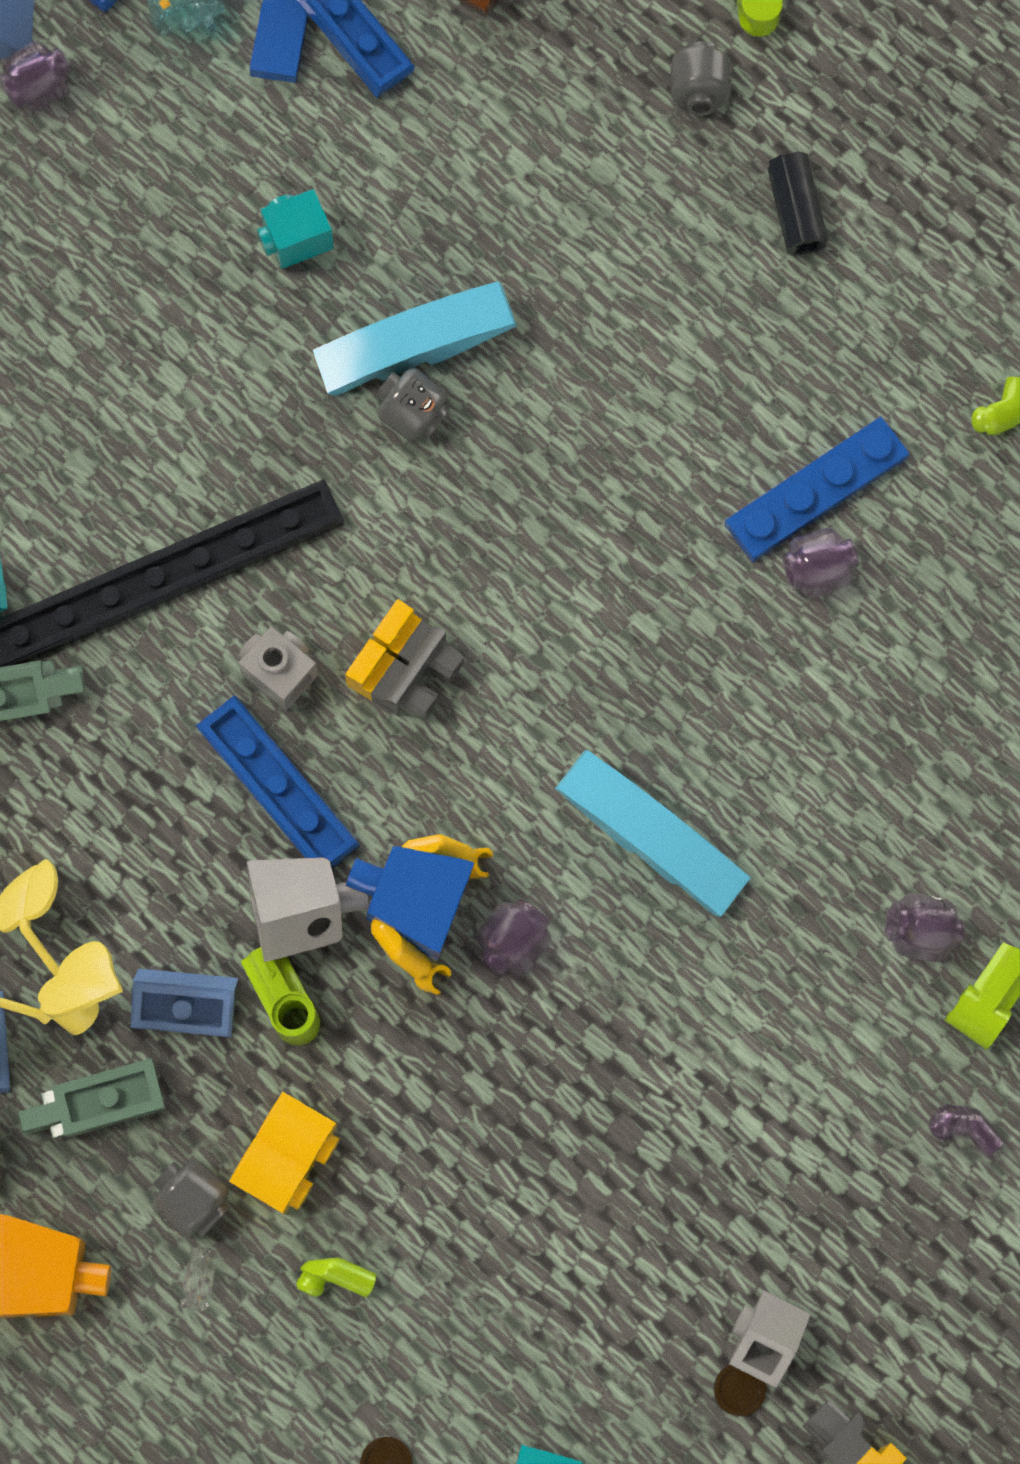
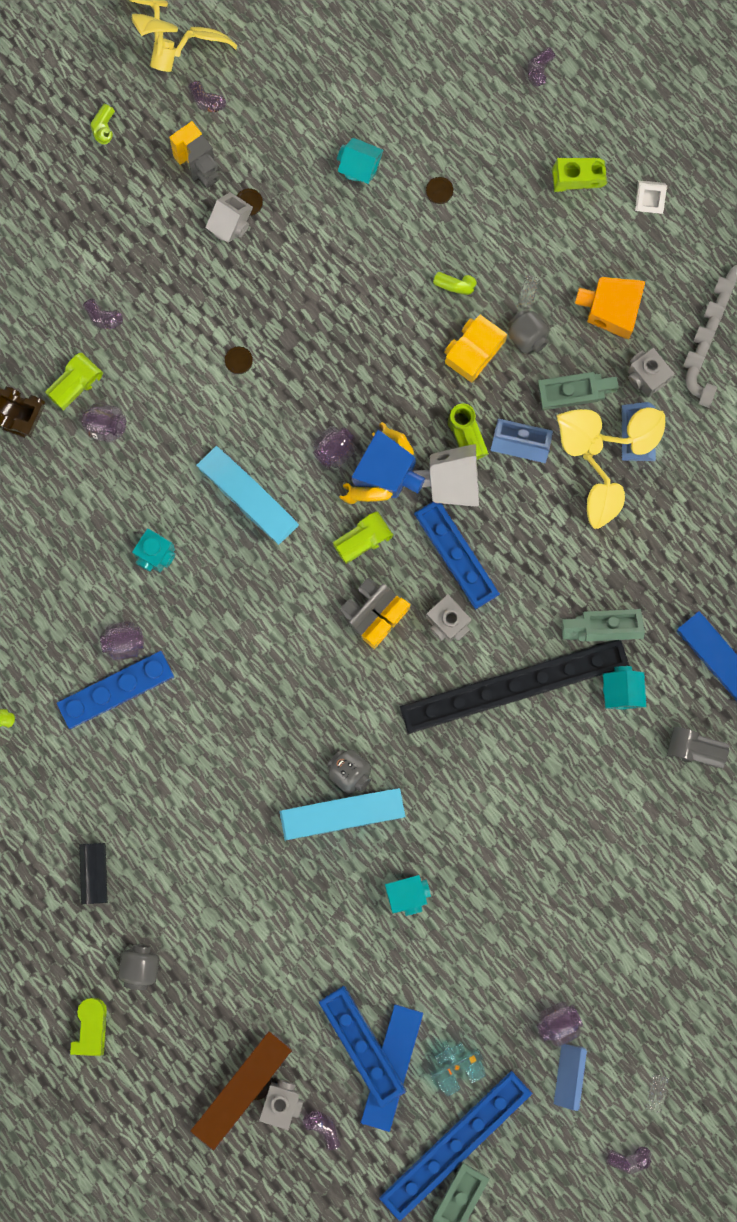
camera: 170 degrees left, 5 degrees up
none -> teal brick [132,528,176,573]
none -> dark brown piece [225,346,253,374]
none -> lime piece [332,511,394,564]

